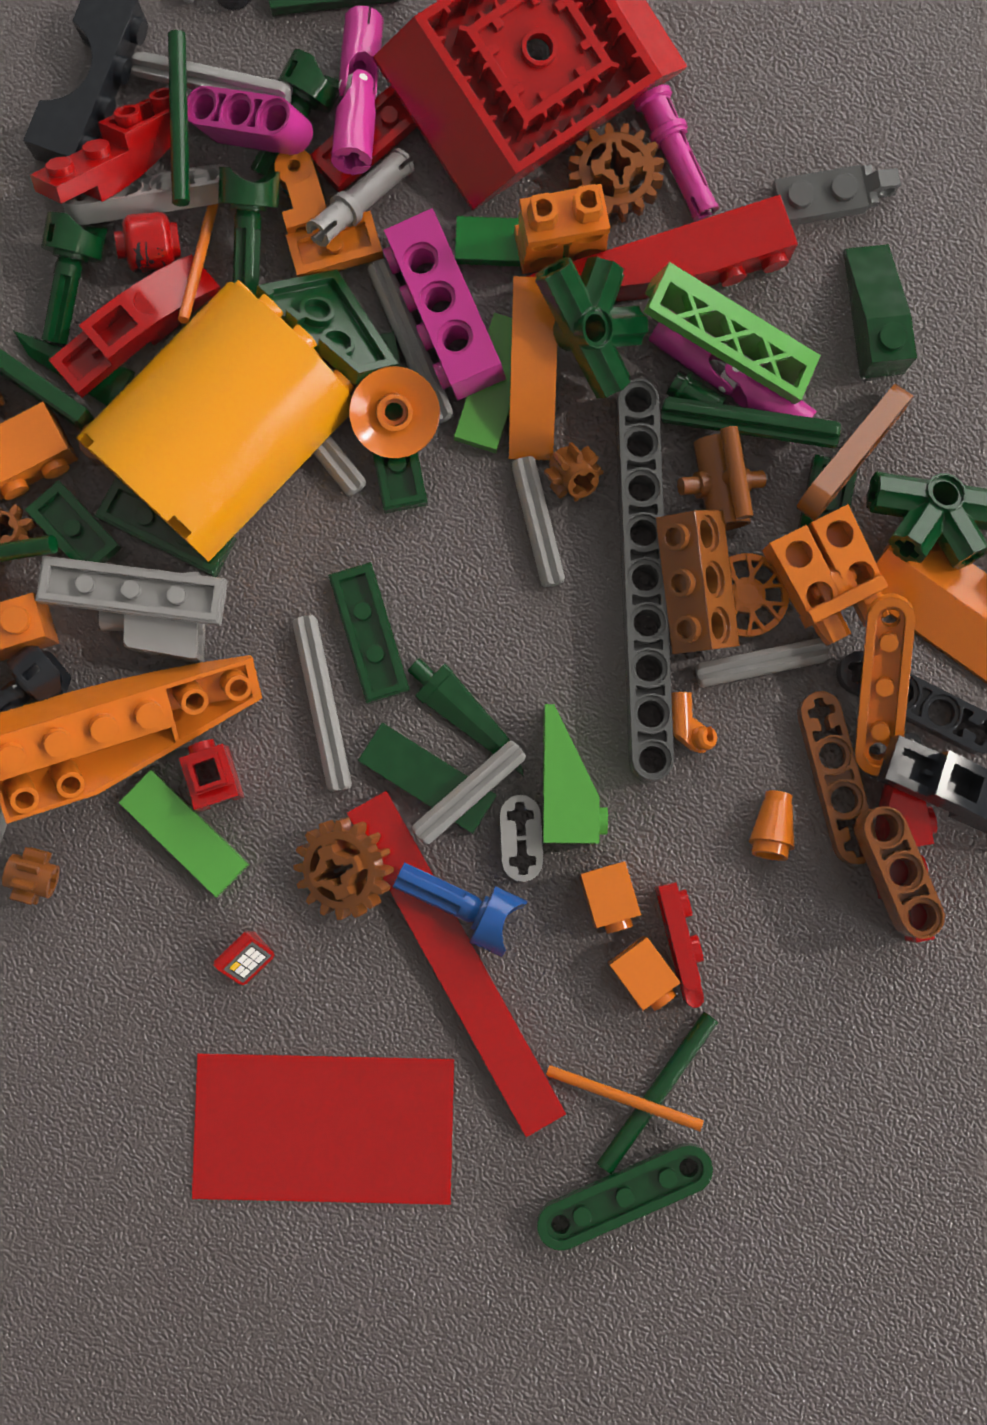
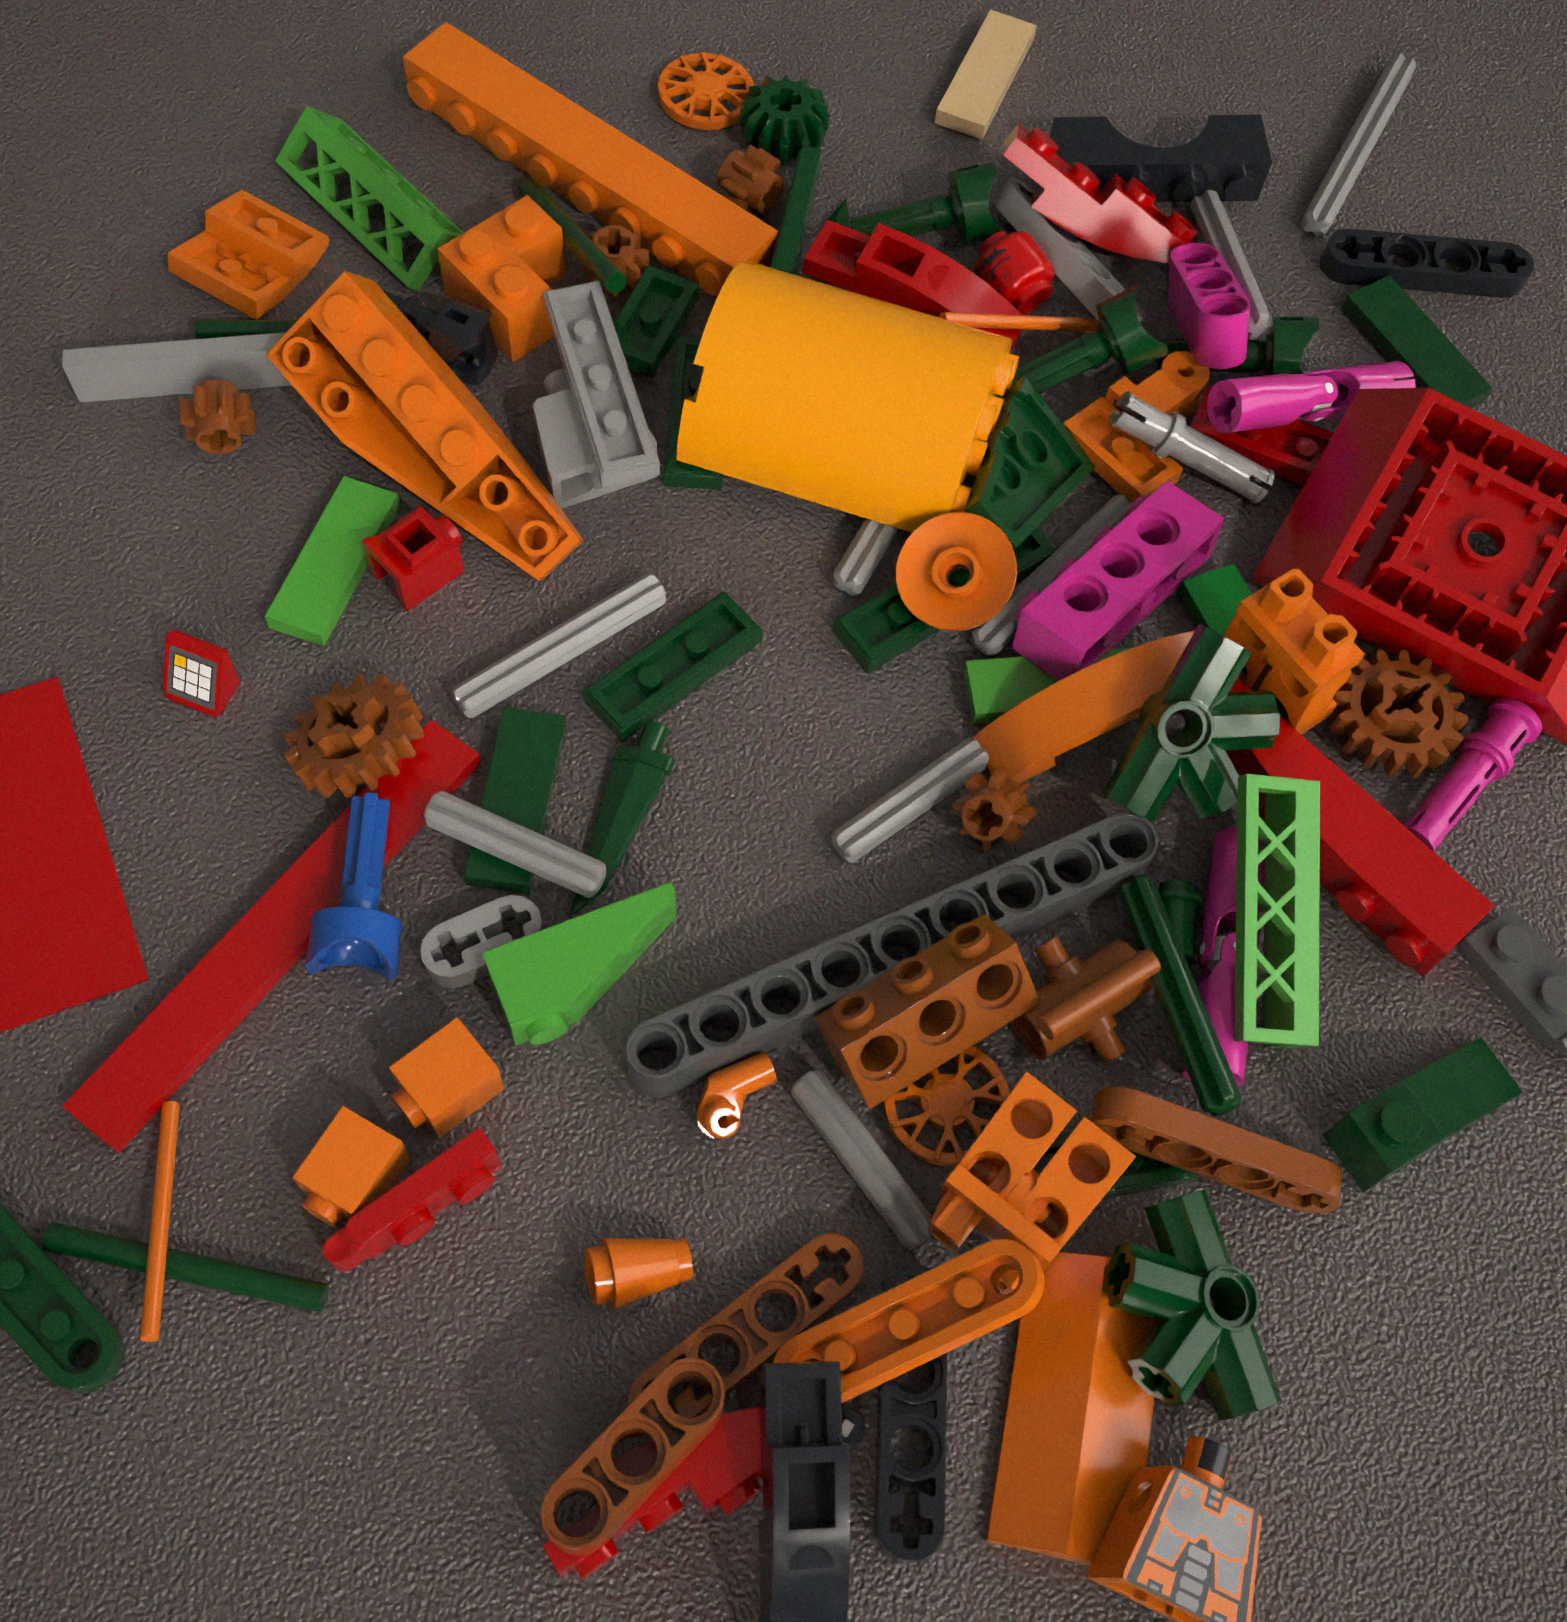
camera: 60 degrees right, 20 degrees down
dark green bar [168,30,190,207] -> none

